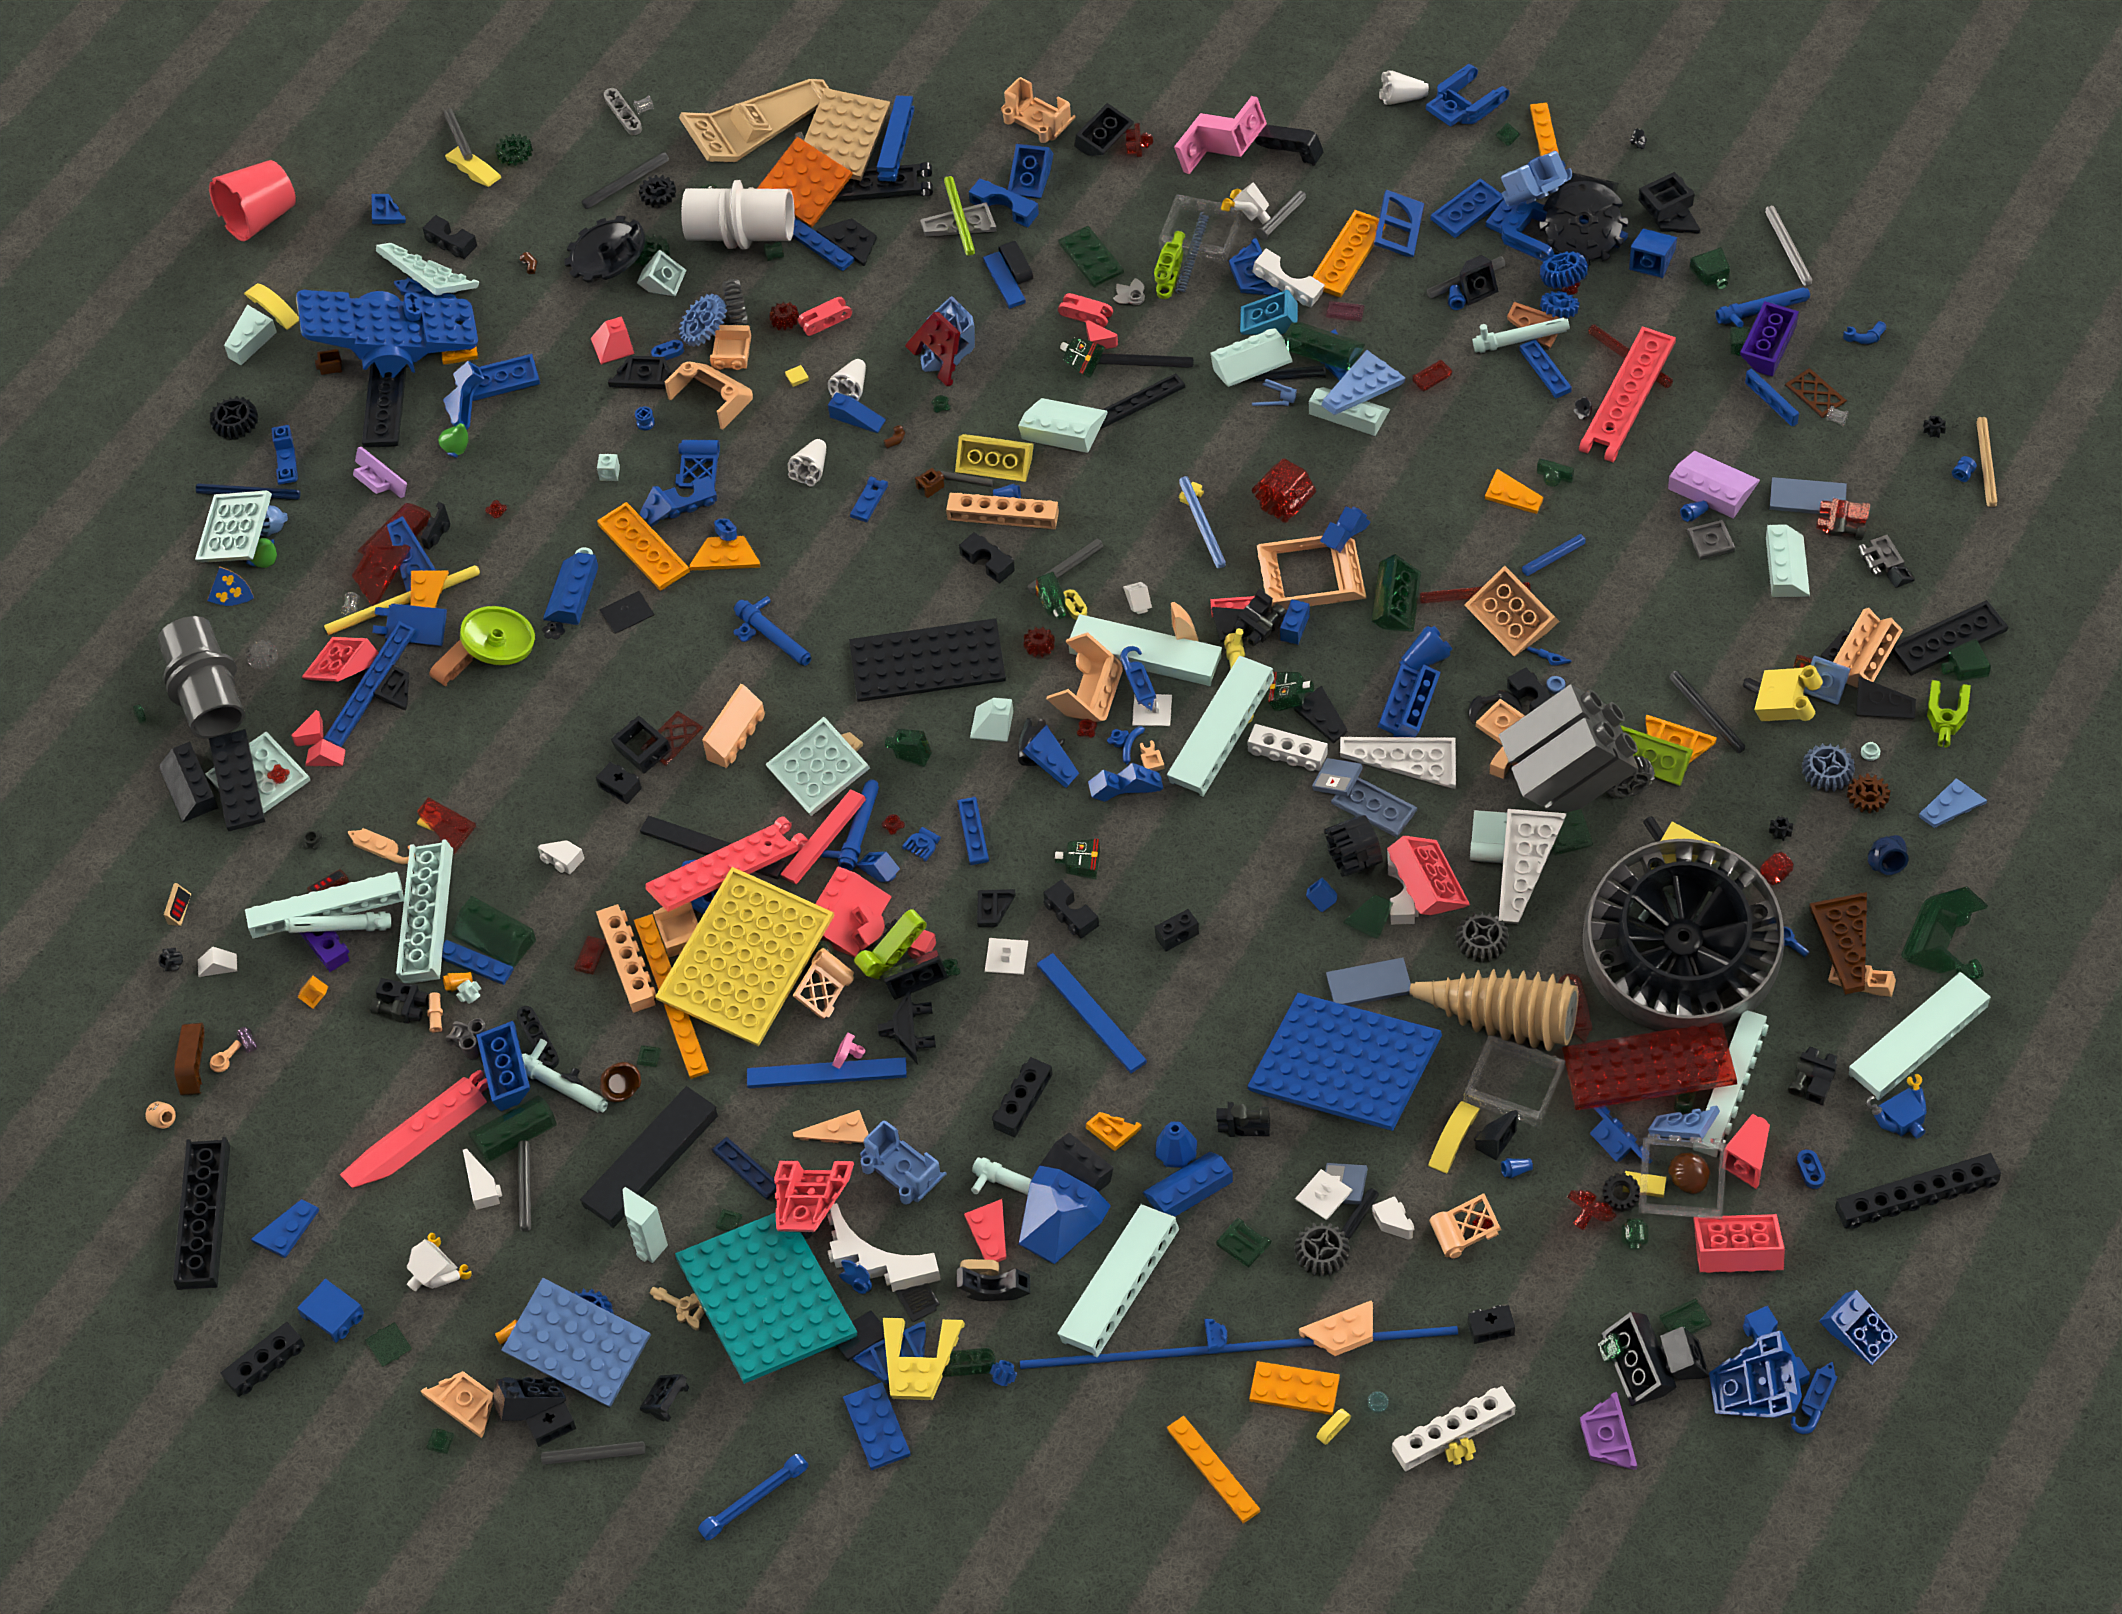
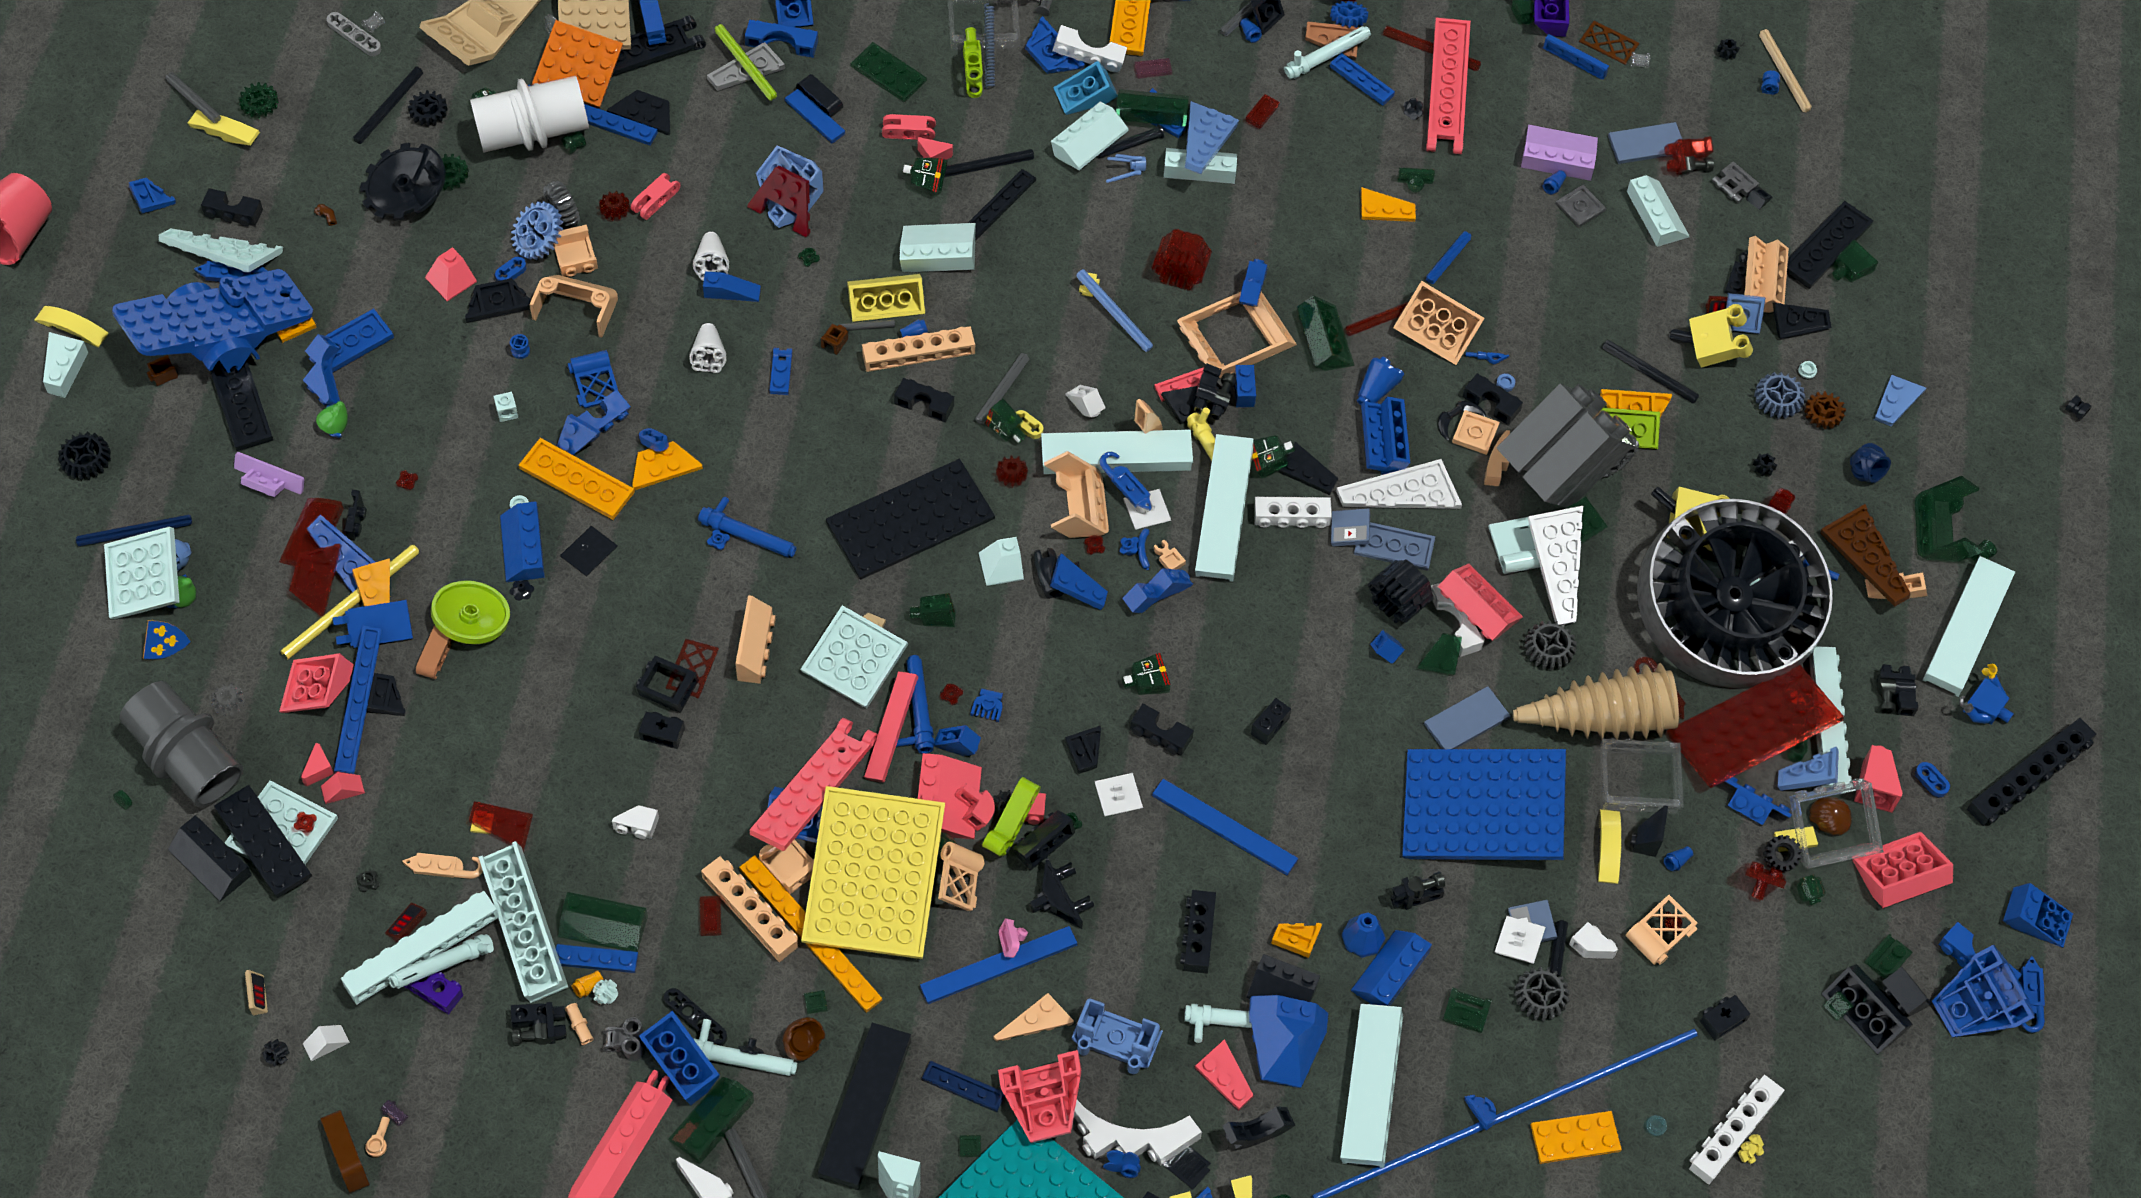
camera: 30 degrees left, 5 degrees up
blue slope [272,425,298,485] -> none
light orange panel [298,975,328,1009] -> none
clear bush [341,592,360,615] -> none
light aqua slope [637,250,686,296] -> none
black tile [640,815,786,880] -> none
light yellow tile [785,365,809,387] -> none
reddish brown arm [884,425,905,448] -> none
blue tile [957,797,989,865] -> none
tan beam [960,1259,999,1276] -> none
light grey plate [1113,278,1145,305] -> none
light nougat wing [1299,1301,1373,1356] -> none
light yellow beam [1316,1409,1351,1445] -> none
medium lavender wing [1580,1392,1637,1470] -> none
lime piece [1927,680,1971,748] -> none

